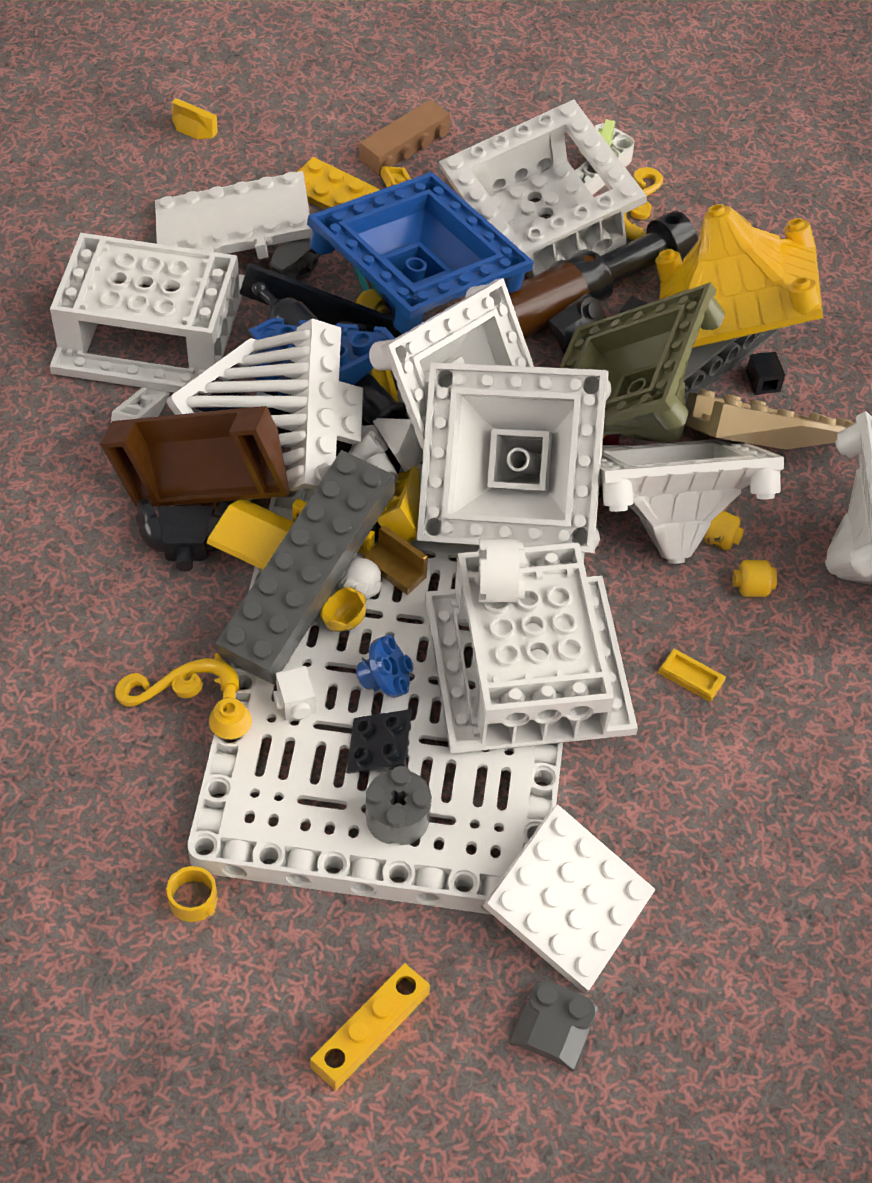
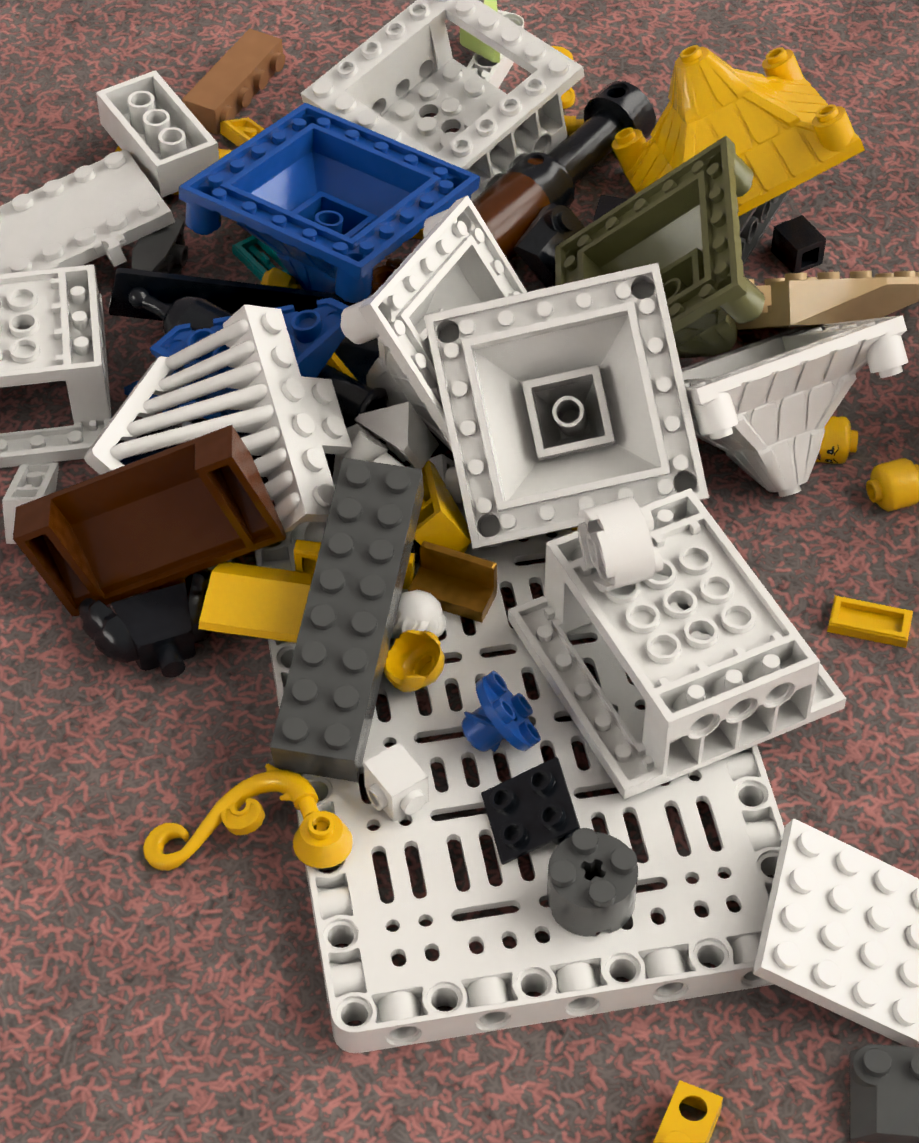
camera: 15 degrees left, 5 degrees down
yellow piece [166,866,218,922] -> none
none -> white brick [96,70,219,198]

